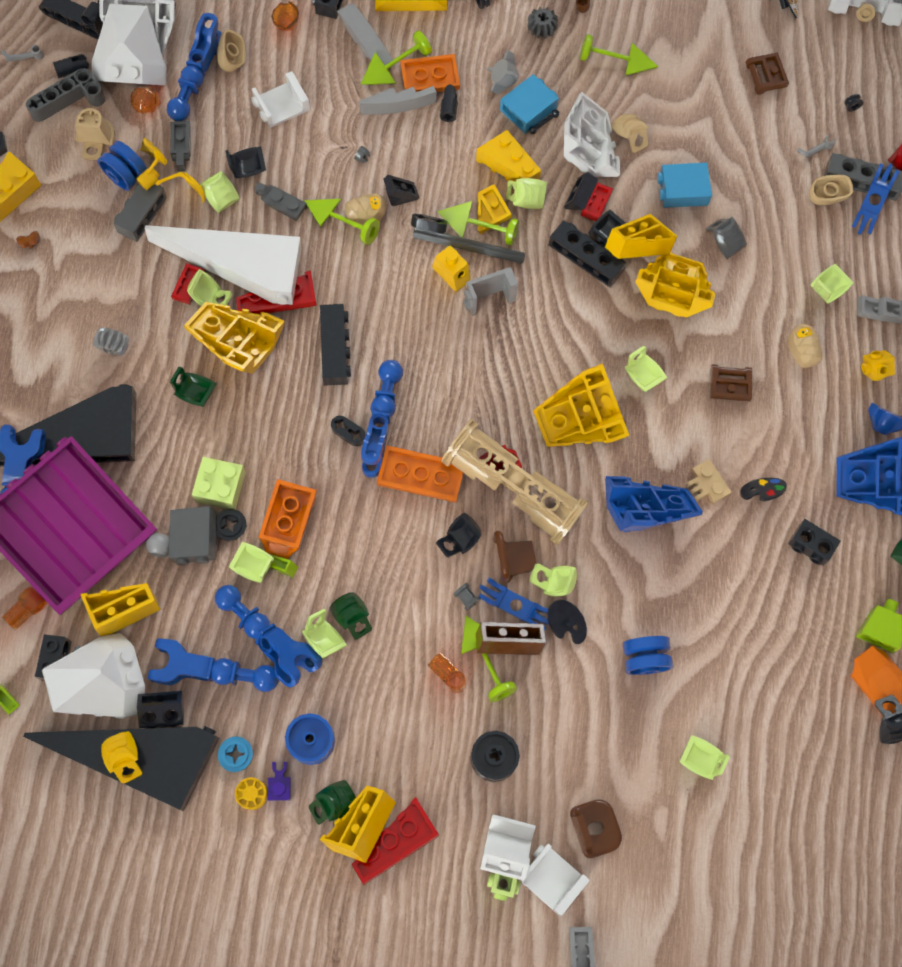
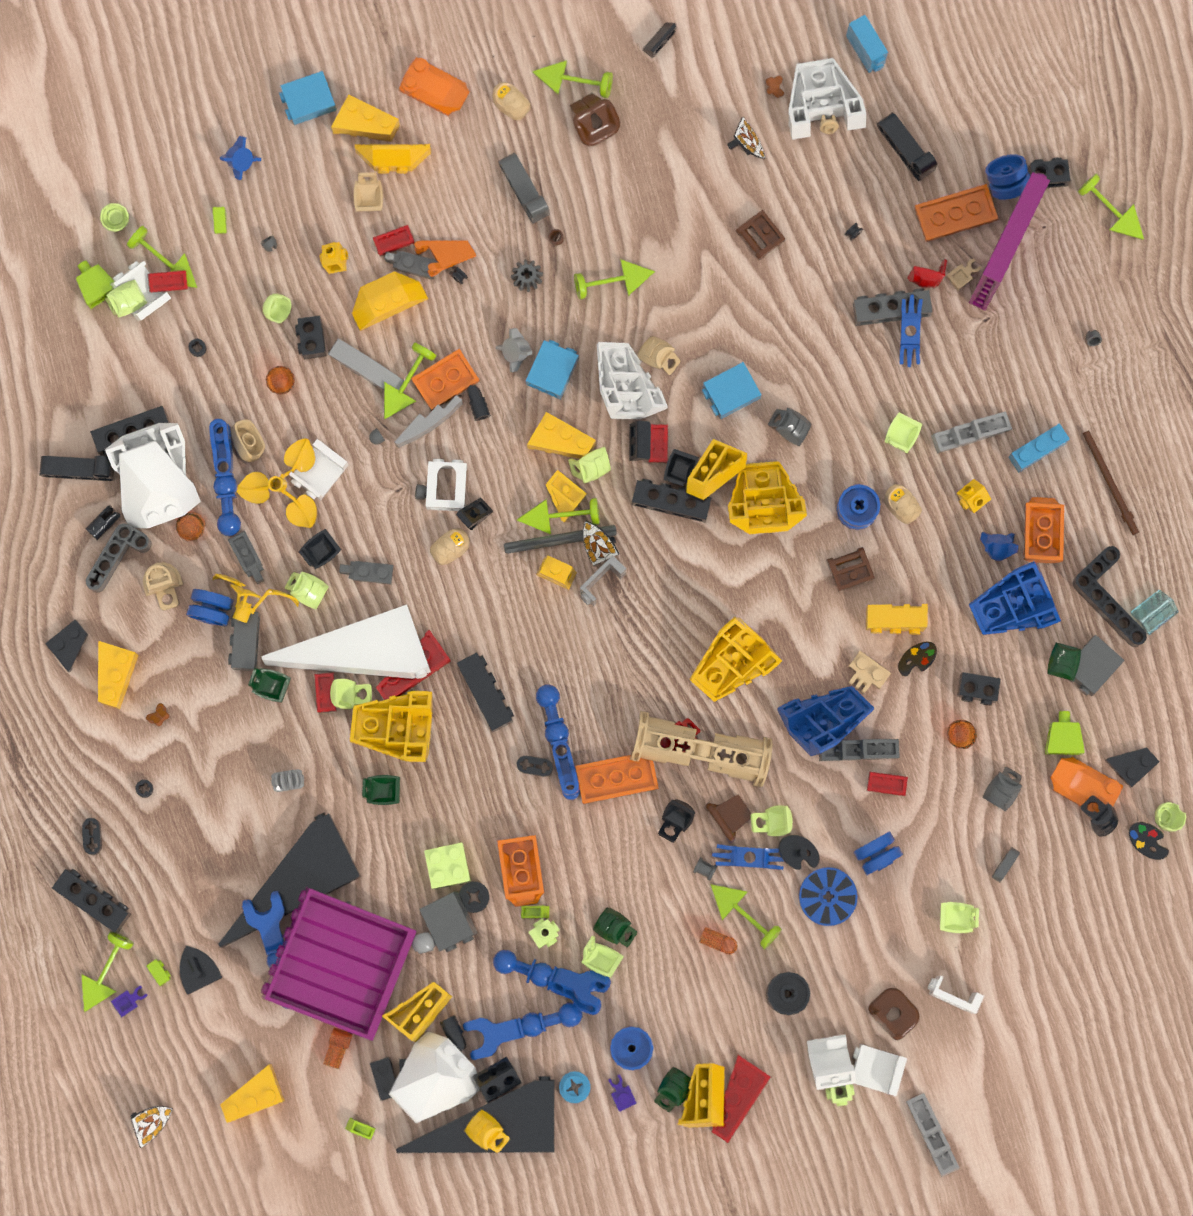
camera: 20 degrees left, 10 degrees up
light grey piece [1,44,44,61] -> none
yellowish green piece [229,542,274,583] -> none
yellow wheel [235,777,268,810] -> none
lime piece [304,199,380,245] -> none
black beam [411,213,448,233] -> none
reddish brown brick [475,622,546,655] -> none
black hinge [529,109,559,134] -> none
yellowish green piece [625,346,667,392] -> none
light grey piece [797,135,836,158] -> none
tan piece [809,175,853,205] -> none
none -> yellow plant [236,438,317,528]
none -> dark green piece [248,668,291,703]
none -> dark grey hinge [369,428,385,444]
none -> white panel [426,459,467,511]
none -> black hinge [440,1015,467,1051]
none -> yellowish green brick [529,918,560,949]
none -> shield [583,520,619,566]
none -> blue piece [799,868,858,926]
none -> dark grey slope [819,739,900,761]
none -> blue wheel [836,484,881,530]
none -> yellow wedge [866,604,928,635]
none -> red plate [867,772,908,796]
none -> white panel [927,976,984,1014]
none -> clear orange hair [946,719,977,749]
none -> dark grey piece [983,767,1022,812]
none -> dark grey beam [992,847,1020,883]

